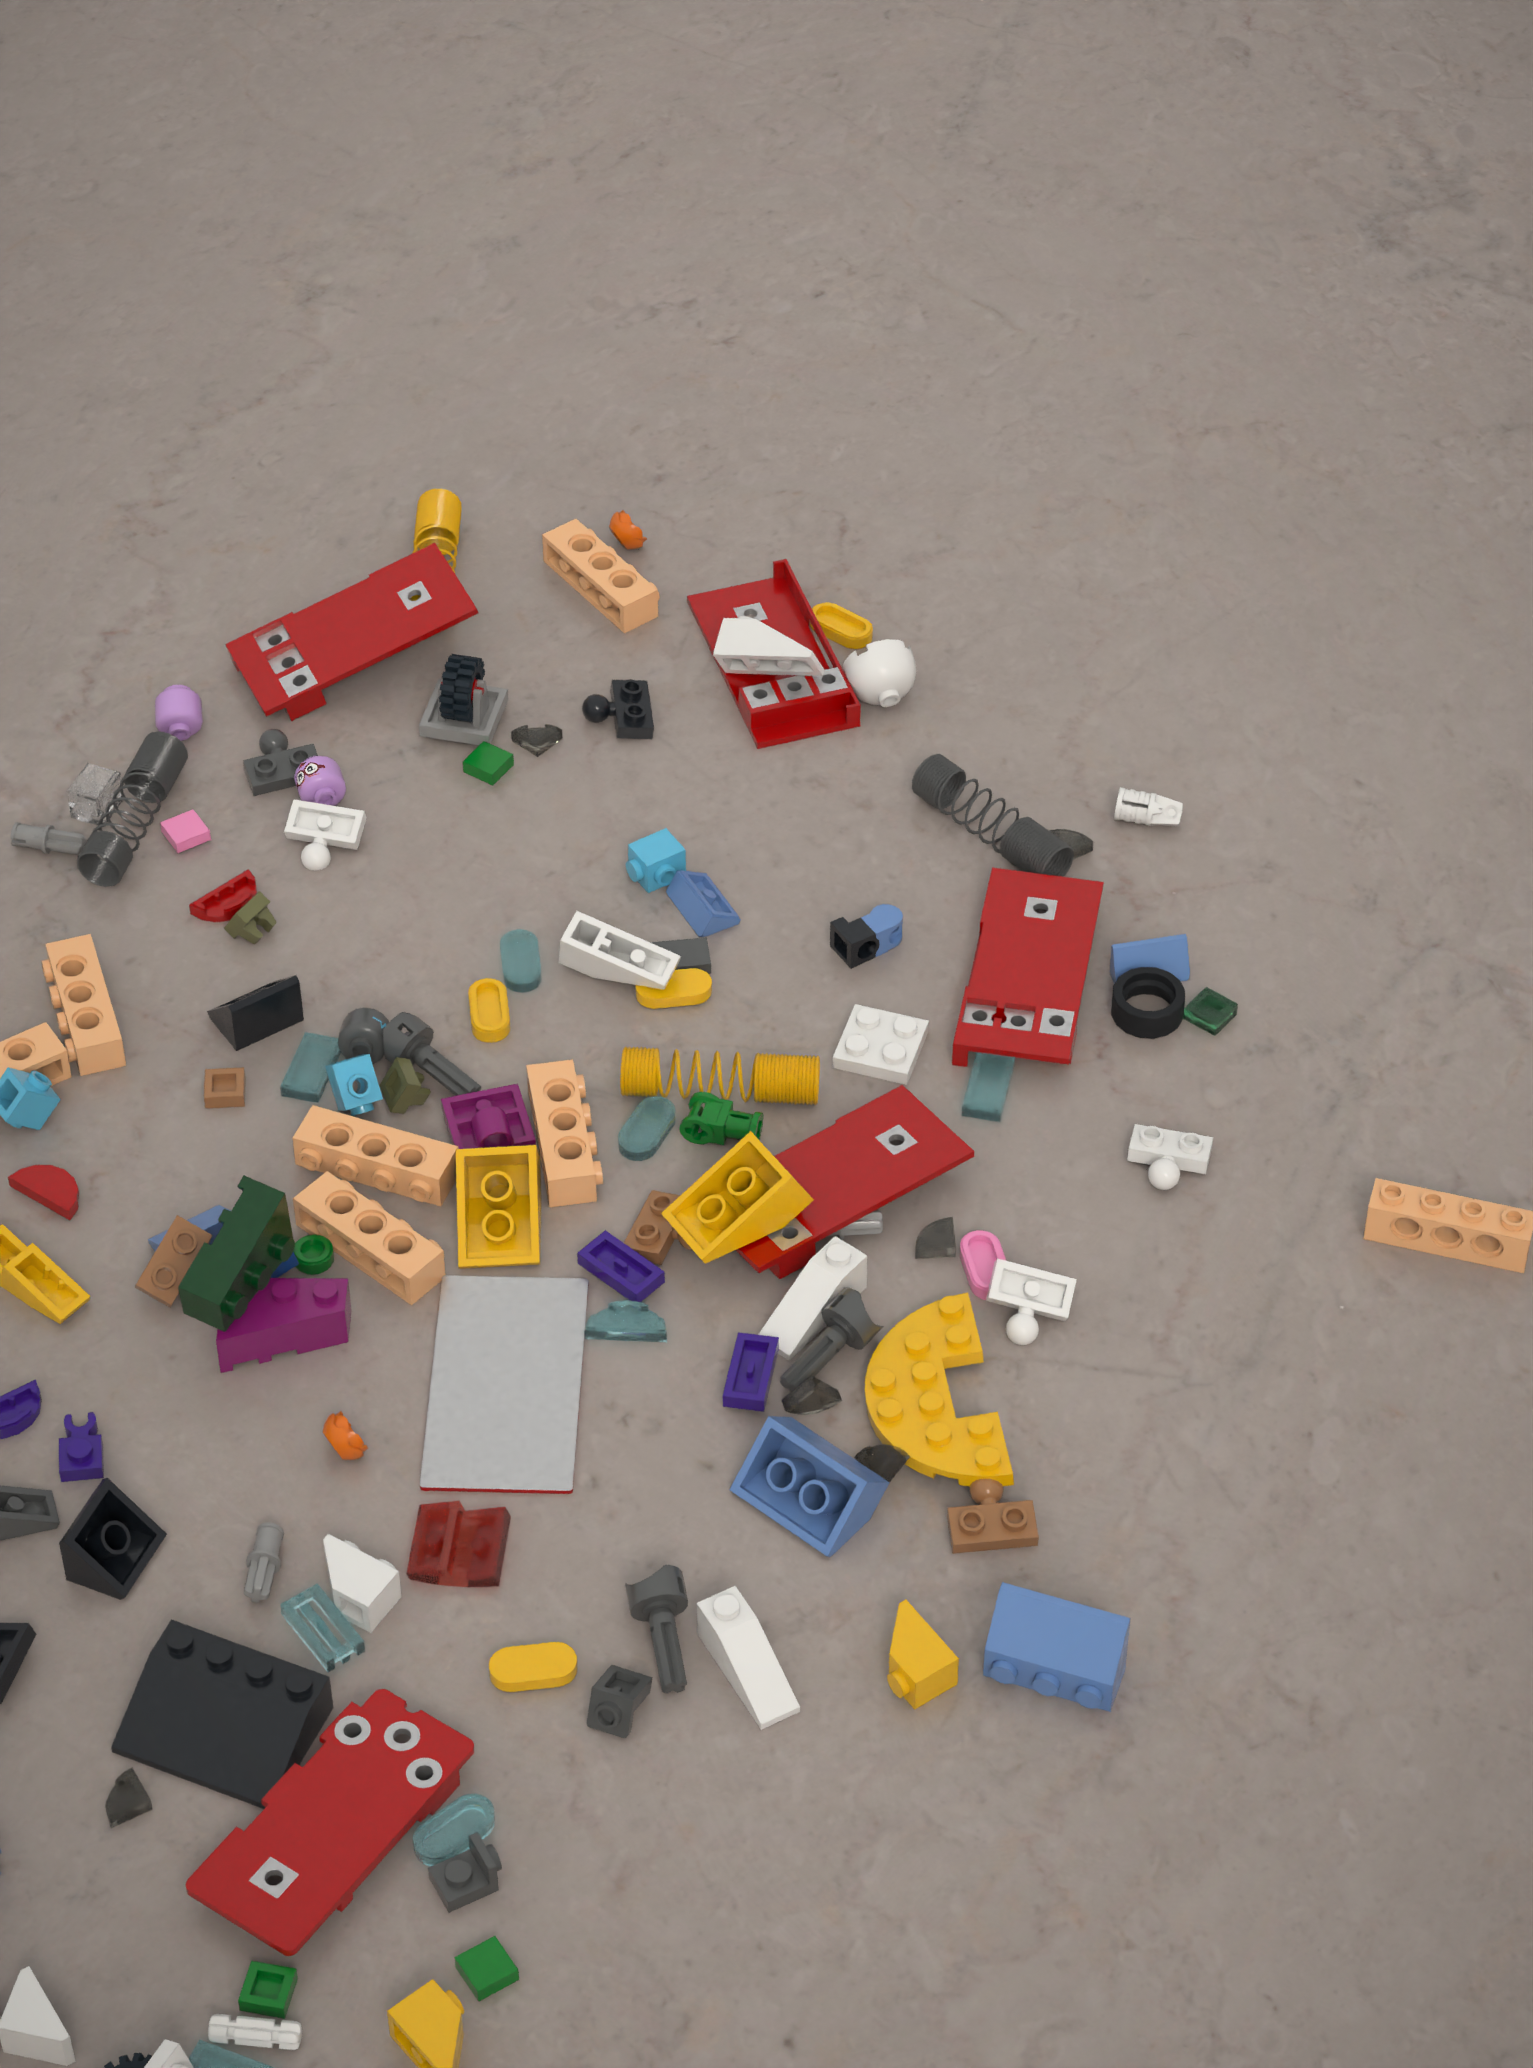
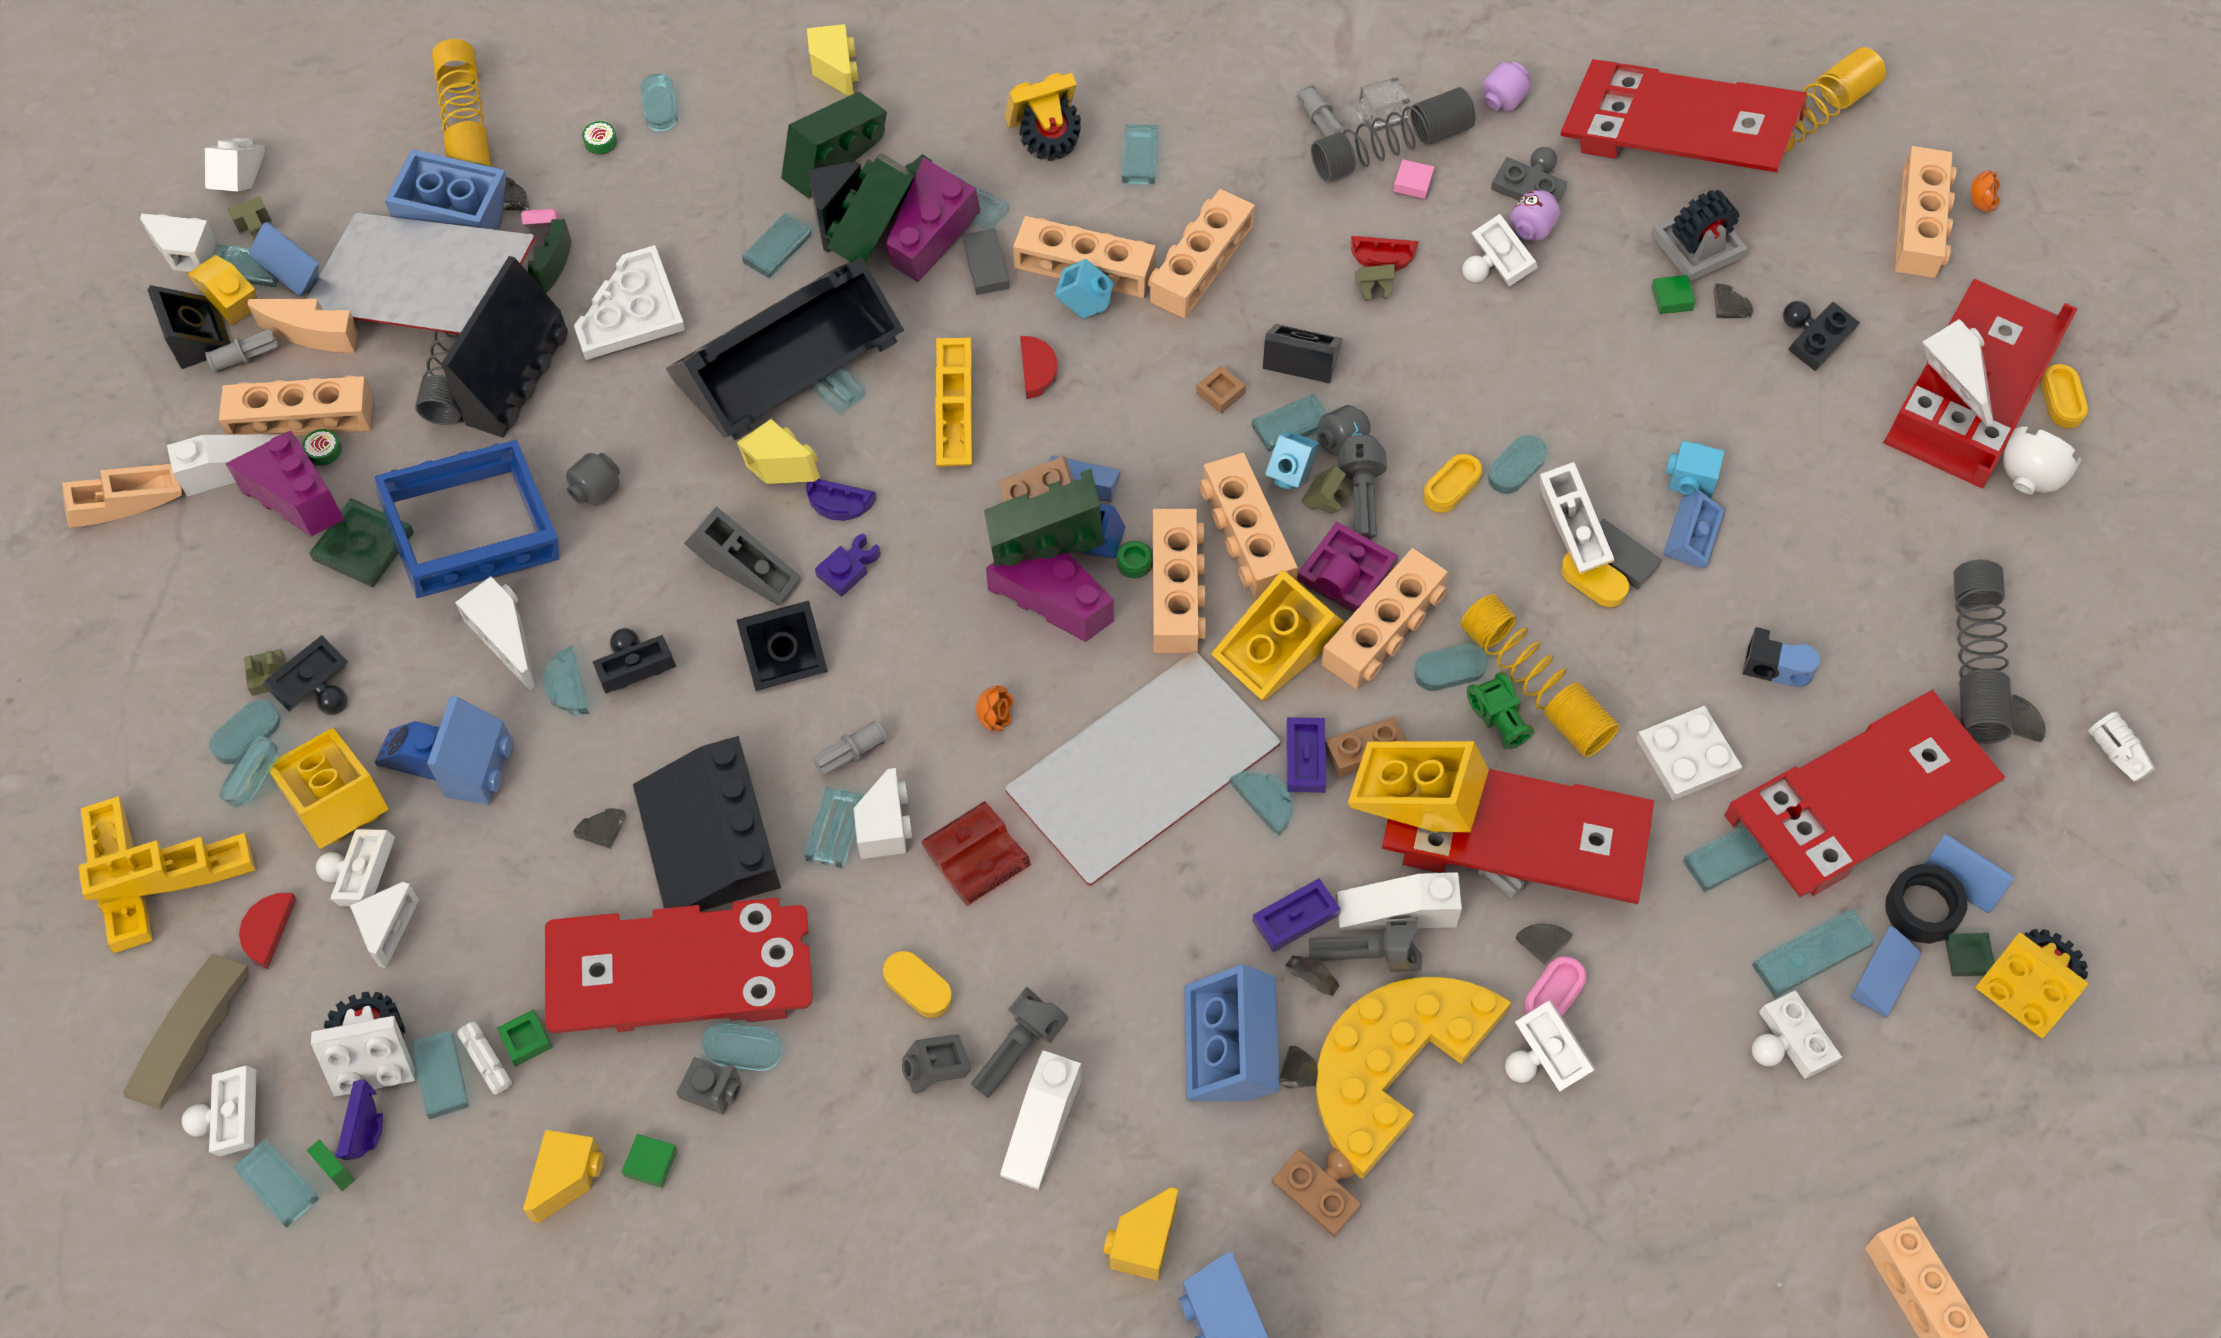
camera: 50 degrees right, 15 degrees up
none -> clear light blue tile [1752,909,1876,998]
none -> medium blue slope [1850,926,1921,1018]
none -> yellow plate [1975,929,2089,1039]

